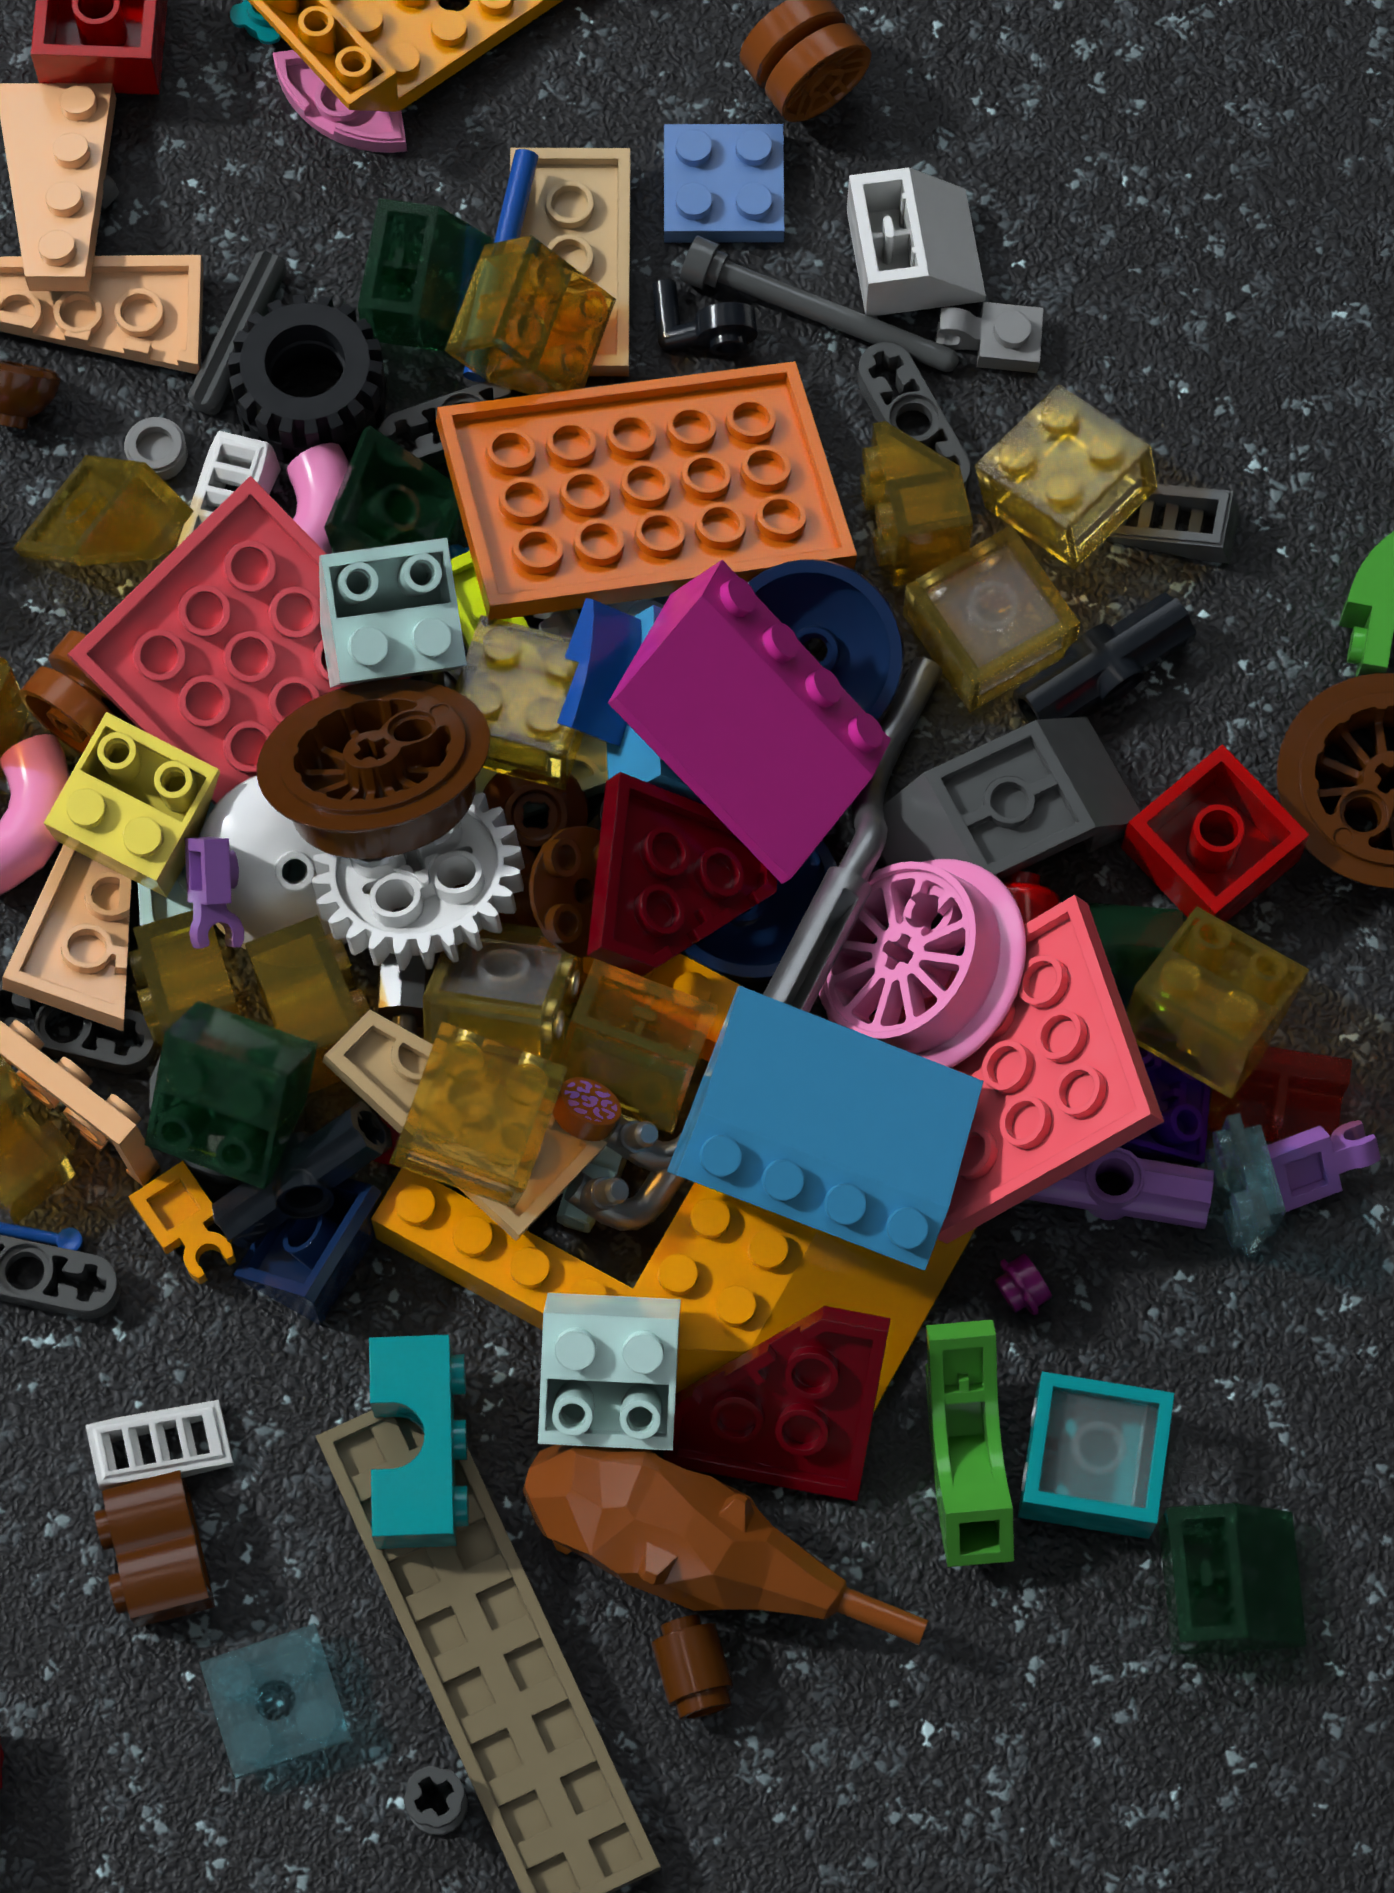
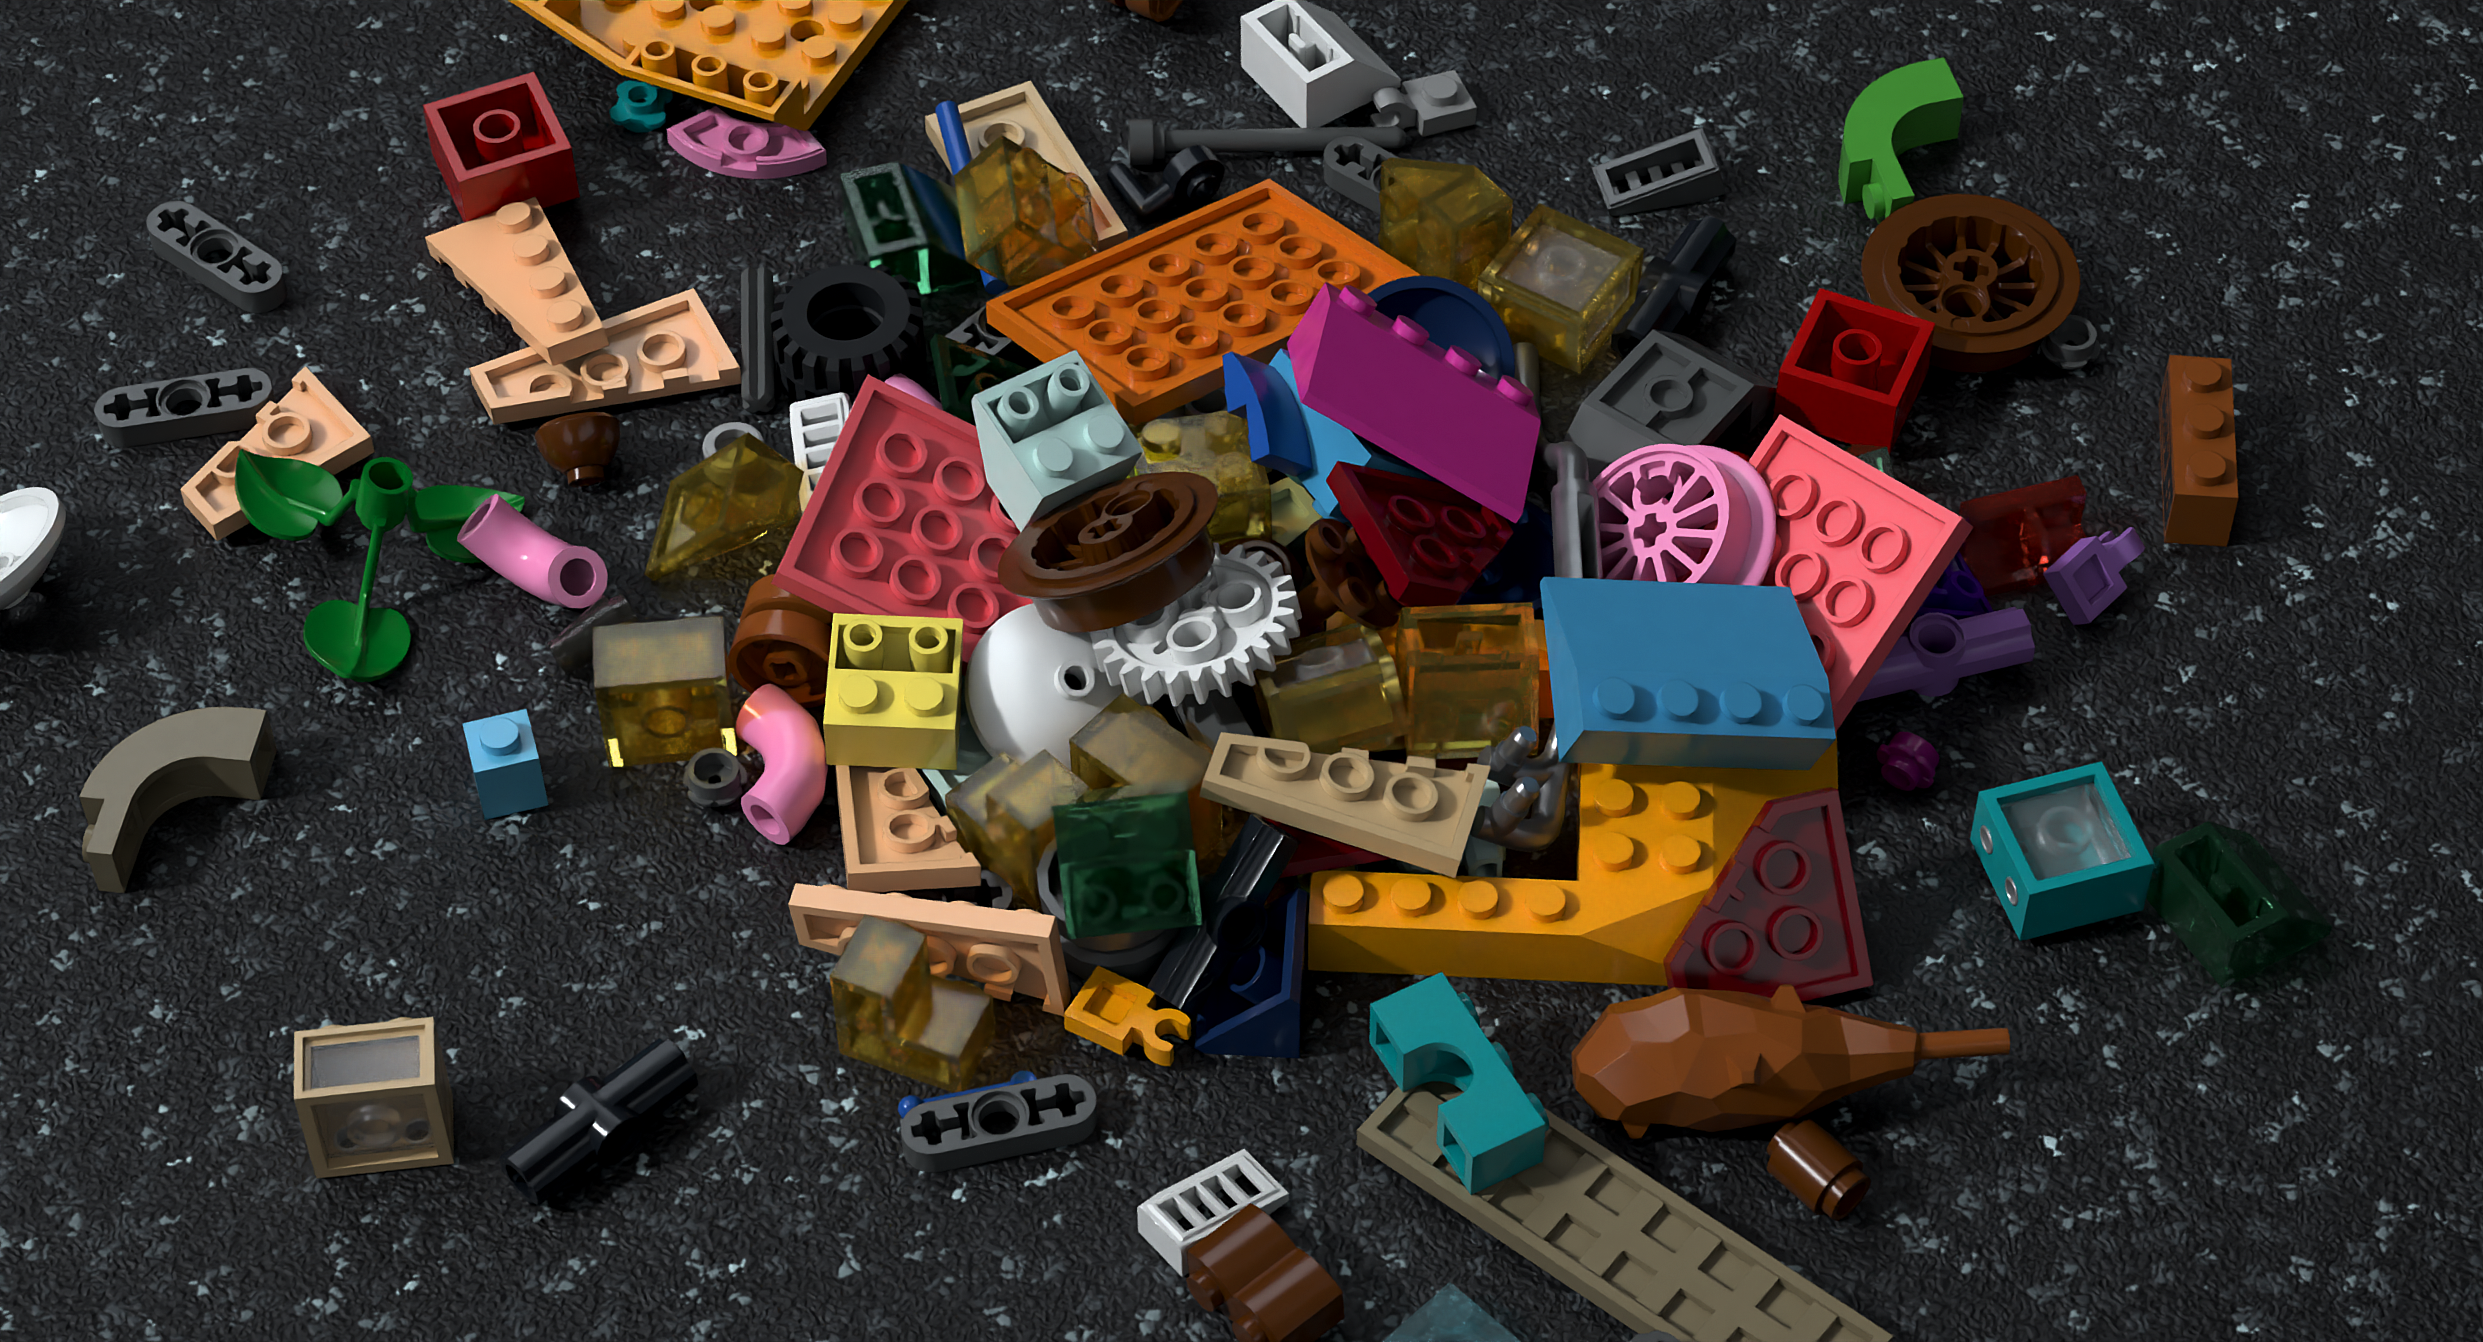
camera: 25 degrees left, 20 degrees down
medium lavender plate [185,837,244,950] -> none
clear yellow piece [389,1021,568,1208] -> none
light aqua slope [538,1293,681,1451] -> none
dark orange tile [552,1077,621,1141] -> none
medium blue plate [664,124,785,243] -> none
bright green arch [925,1320,1014,1567] -> none
clear yellow piece [975,384,1158,570] -> none
clear yellow slope [1126,906,1309,1099] -> none
clear light blue piece [1205,1113,1286,1258] -> none

